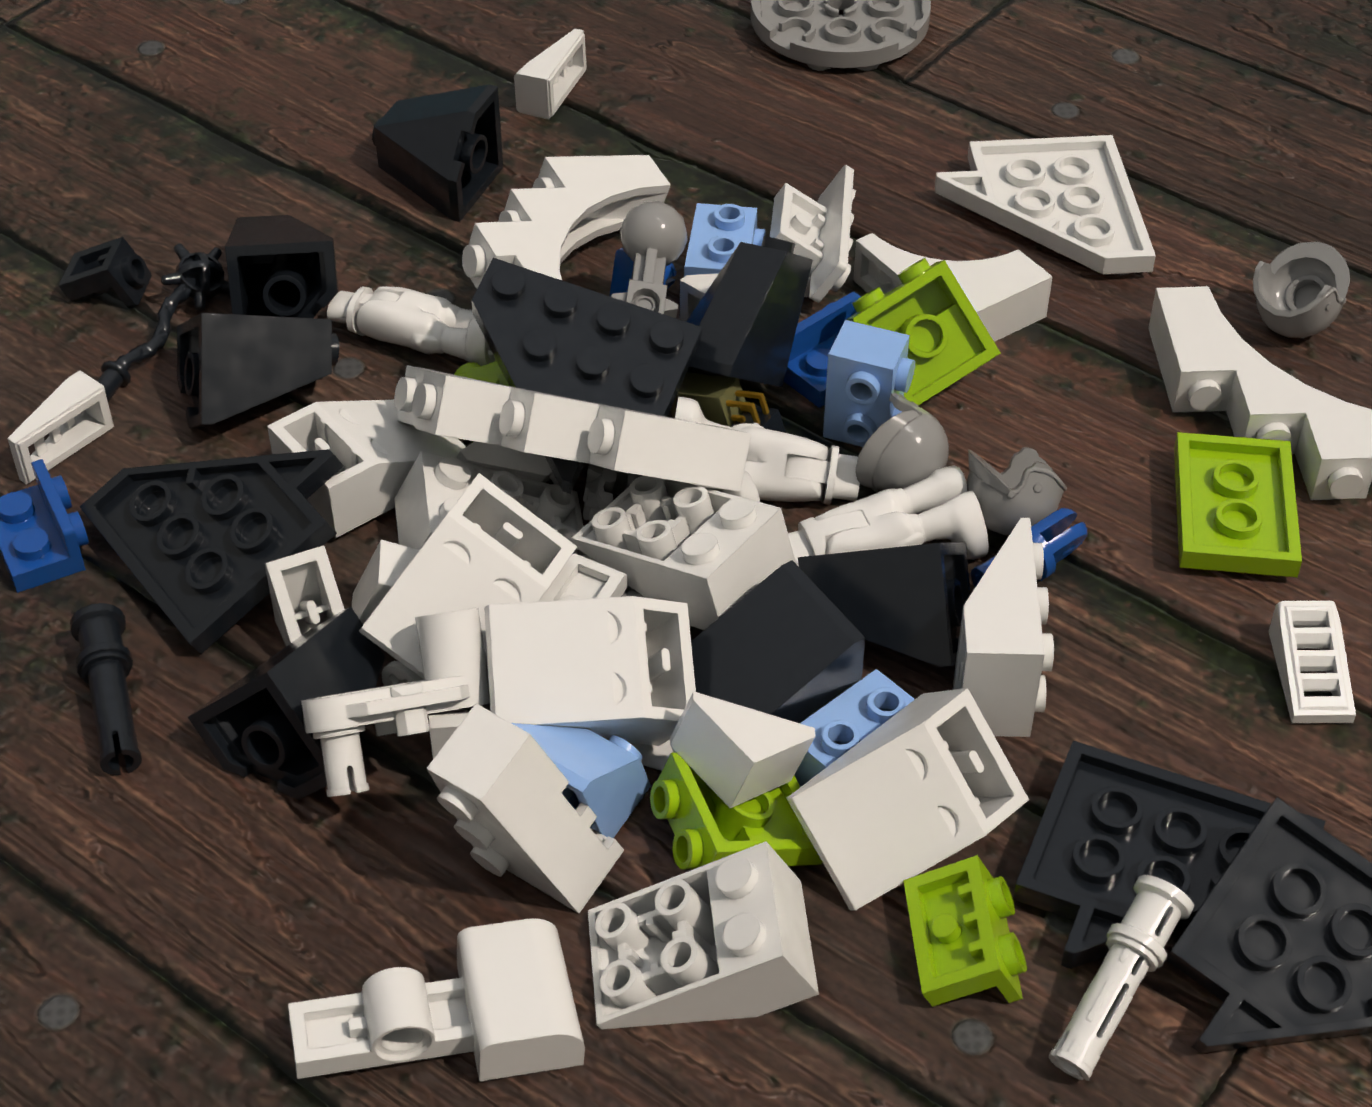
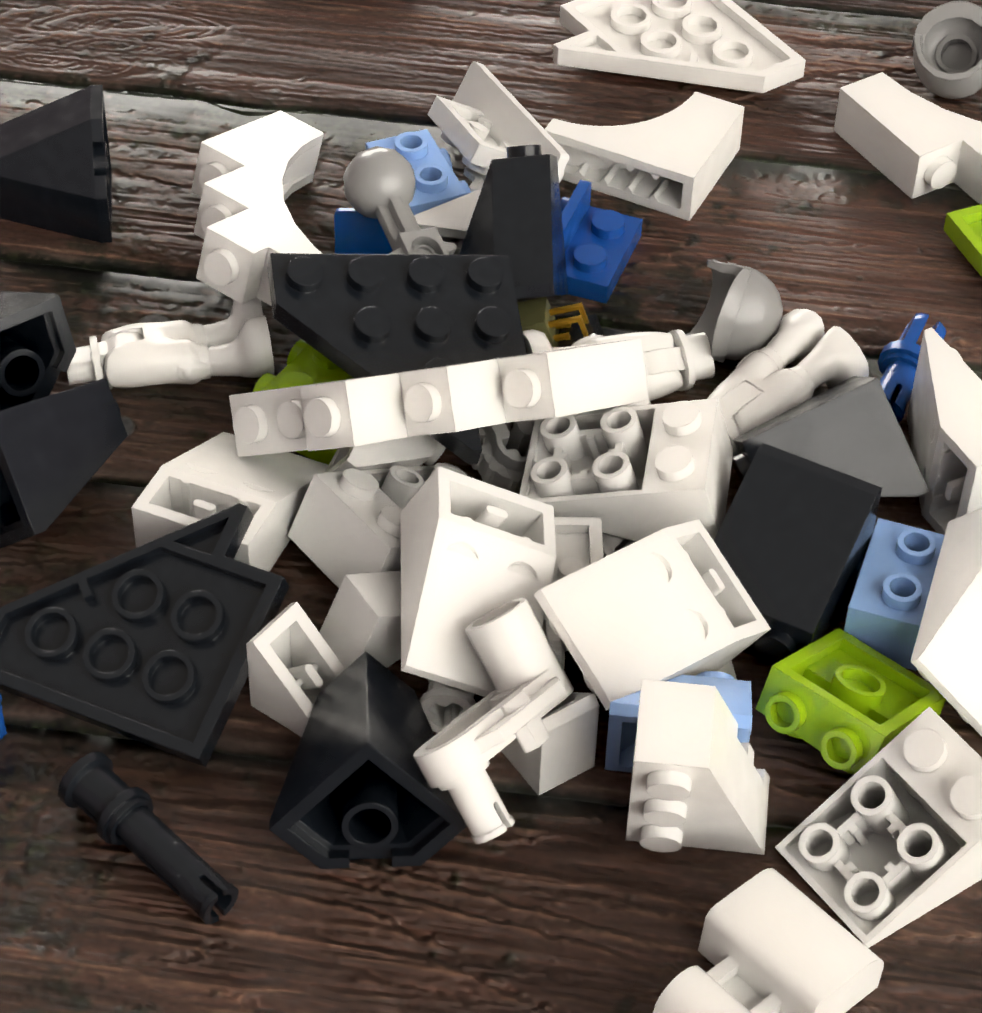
camera: 30 degrees left, 0 degrees up
white slope [514,29,587,119] -> none
white slope [670,691,815,808] -> none
light blue brick [823,320,915,447] -> none
lime plate [846,258,1001,405] -> none
light grey helmet [966,447,1067,536] -> none

